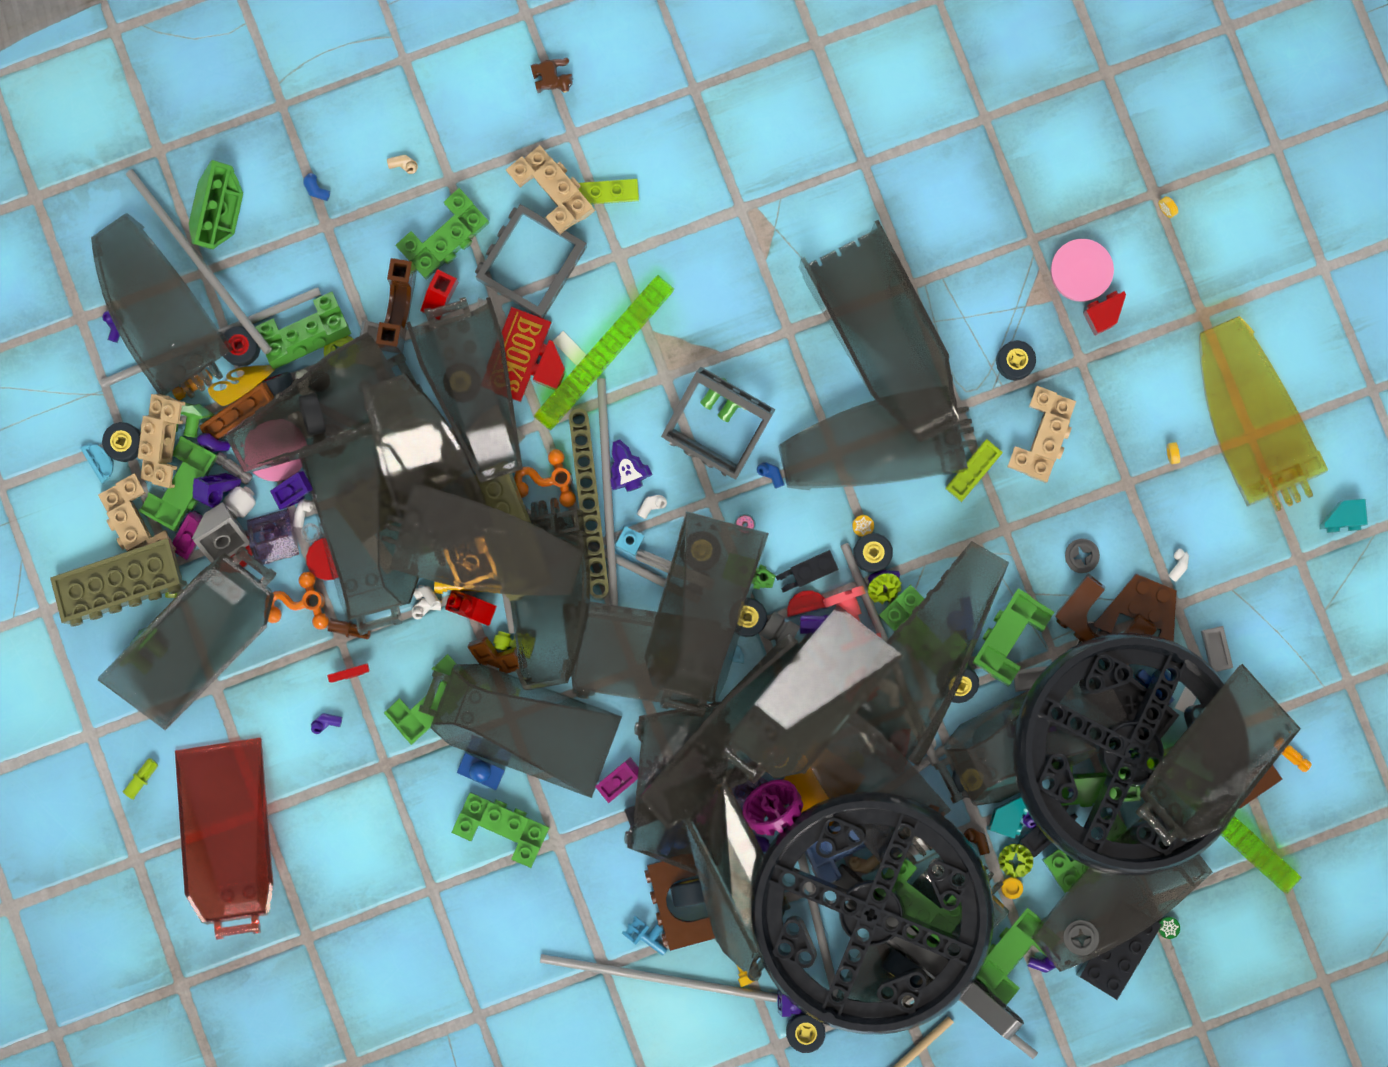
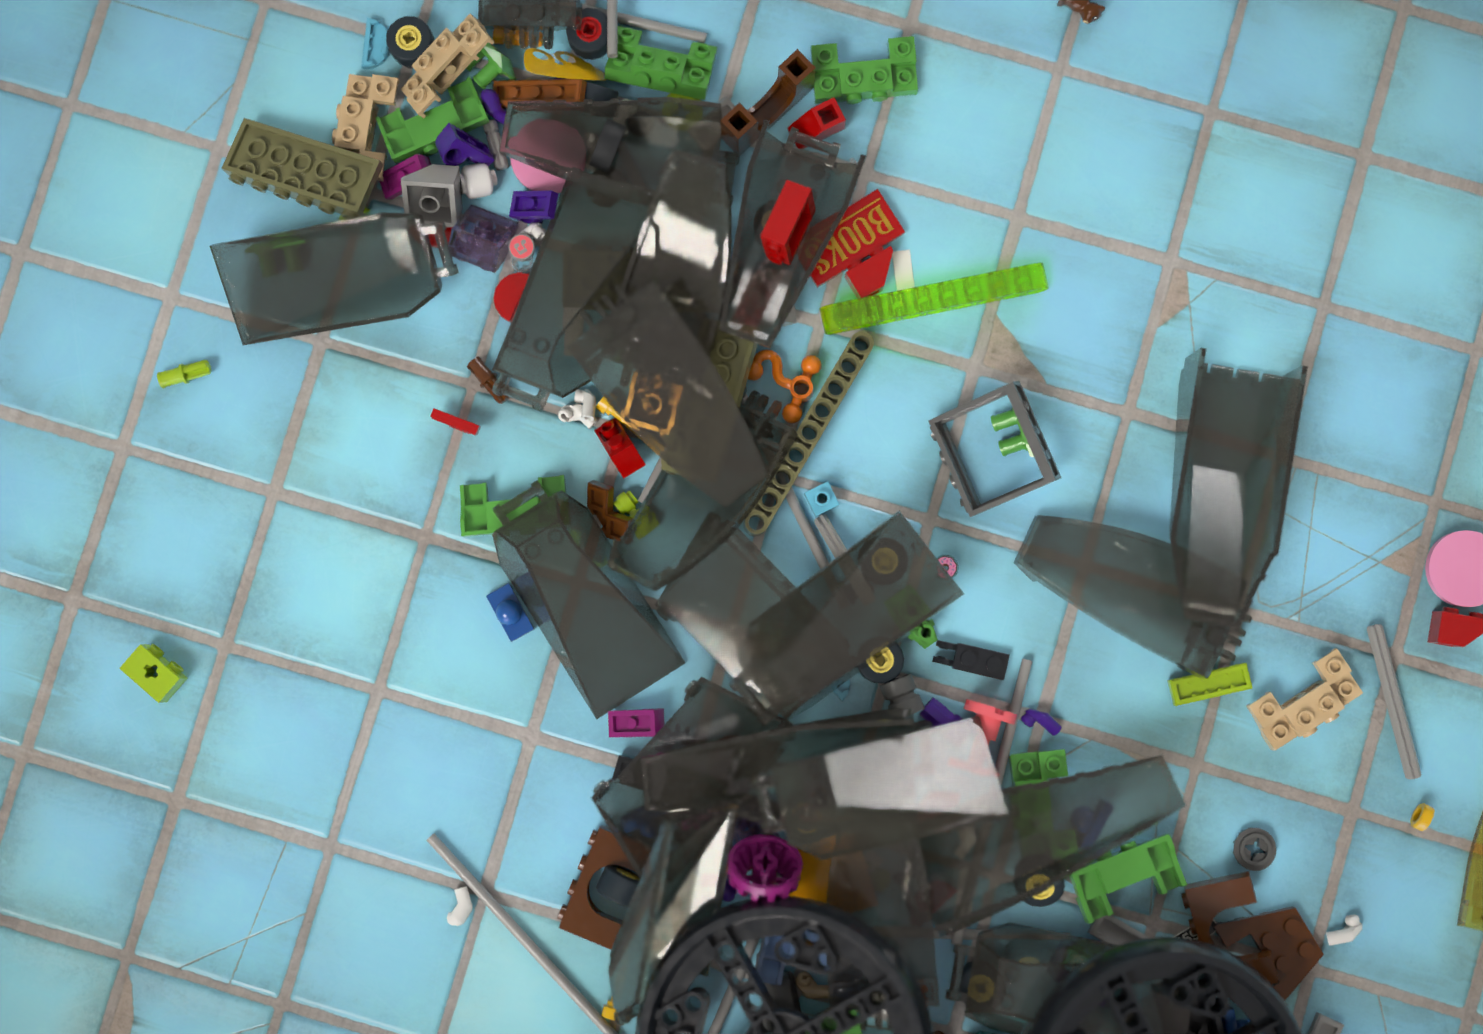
camera: 45 degrees right, 0 degrees up
clear red windscreen [175,737,274,940] -> none
orange piece [265,572,329,630] -> none
dark purple arm [311,713,343,734] -> none
bright green bracket [451,792,550,868] -> none
dark grey window [475,204,587,319] -> none
tan bracket [506,145,595,234] -> none
lime plate [579,179,639,205] -> none
light grey piece [597,378,619,615] -> none
dark purple rock [610,440,653,492] -> none
dark azure arm [622,916,667,956] -> none
white arm [637,495,667,519] -> none
blue arm [757,462,785,489] -> none
red tile [787,590,826,617] -> none
yellow tile [852,515,874,537] -> none
black wheel [853,533,893,573] -> none
lime gear [868,573,902,604] -> none
black wheel [996,340,1036,381] -> none
none -> lime brick [119,644,188,703]
none -> white arm [447,886,473,926]
none -> tile [508,234,536,262]
none -> red window [760,180,816,265]
none -> light grey axle [1367,624,1422,779]

